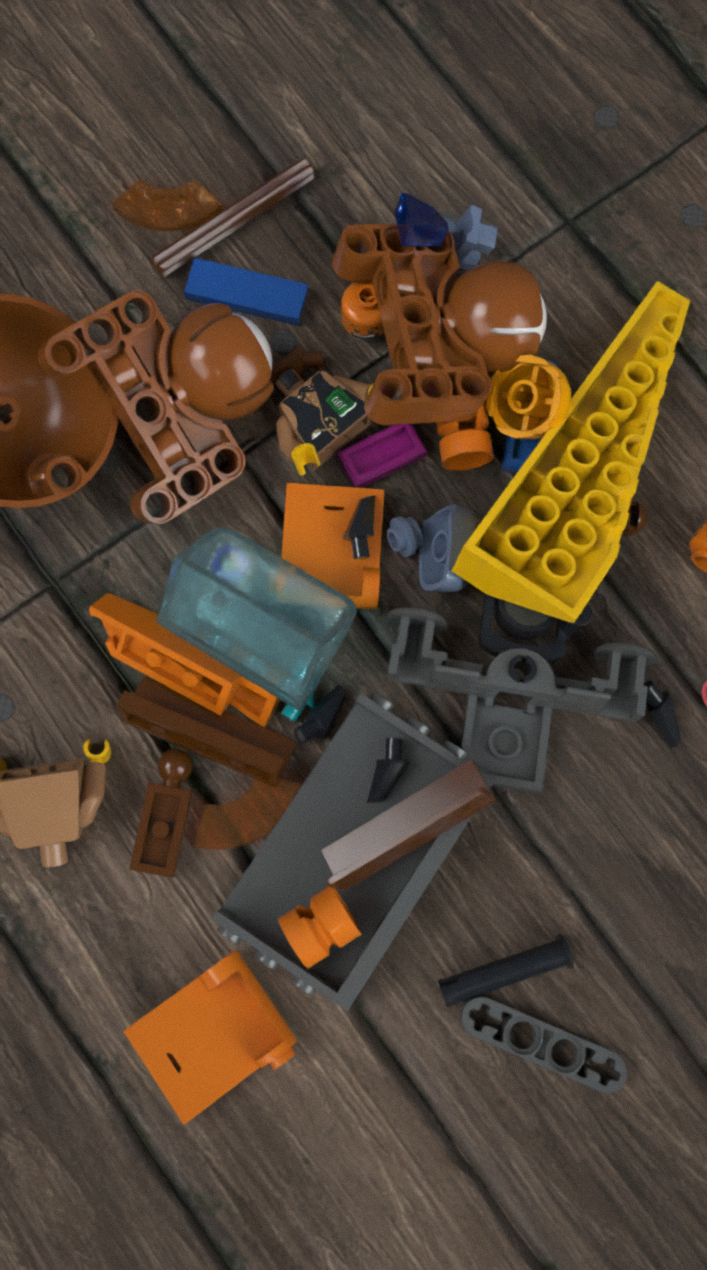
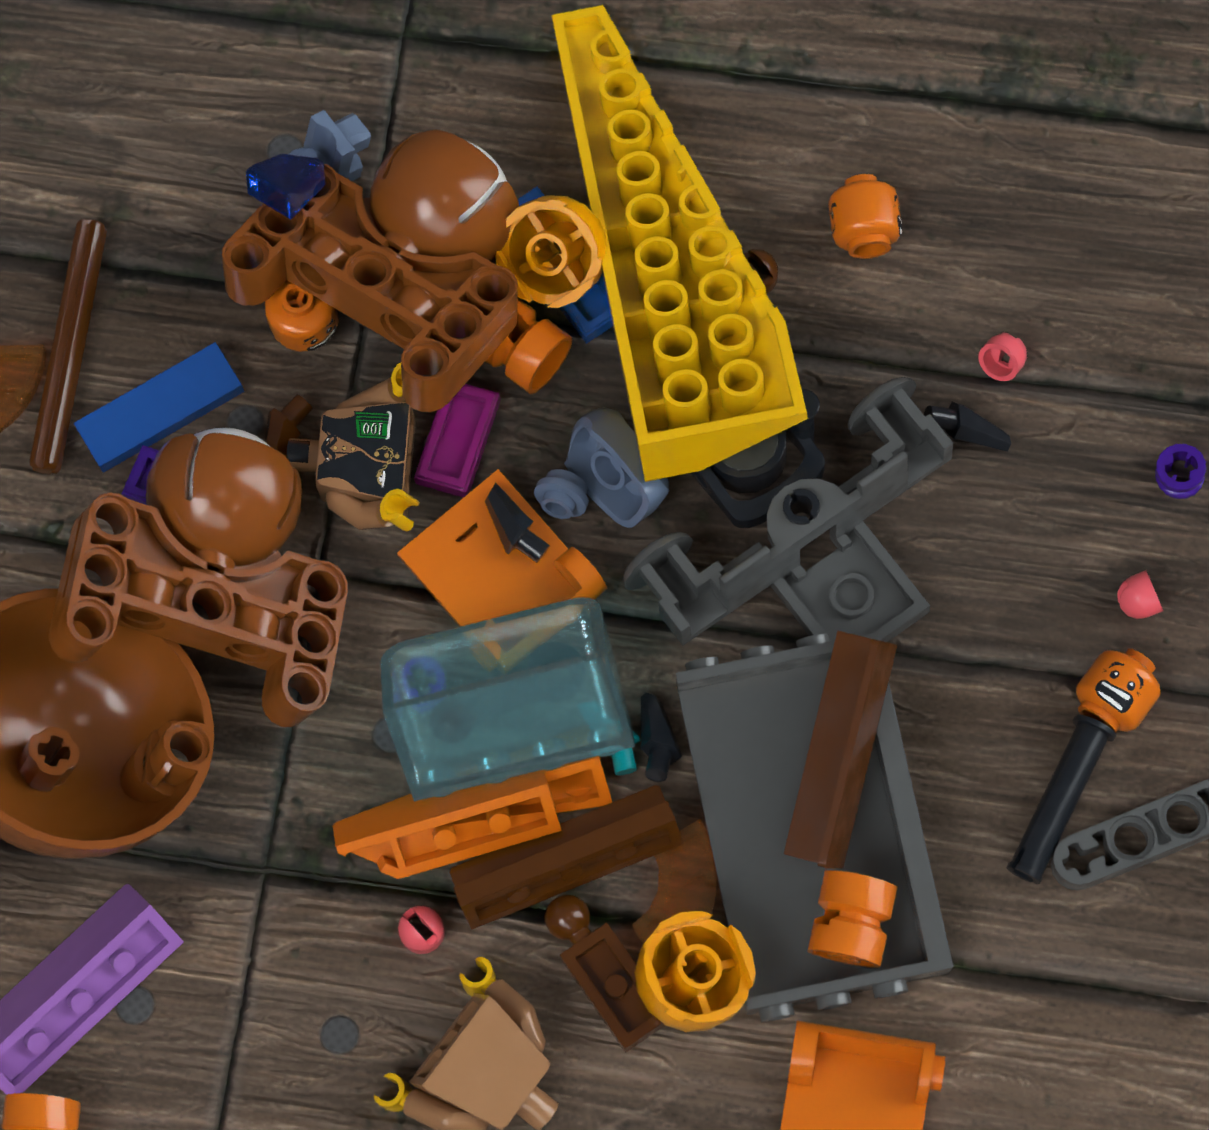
camera: 30 degrees left, 5 degrees down
black bar [367,738,410,803] -> none
none -> coral hinge [398,906,445,954]
none -> light orange cylinder [635,911,756,1032]
none -> orange head [1076,648,1161,733]
none -> coral hinge [1117,570,1163,619]

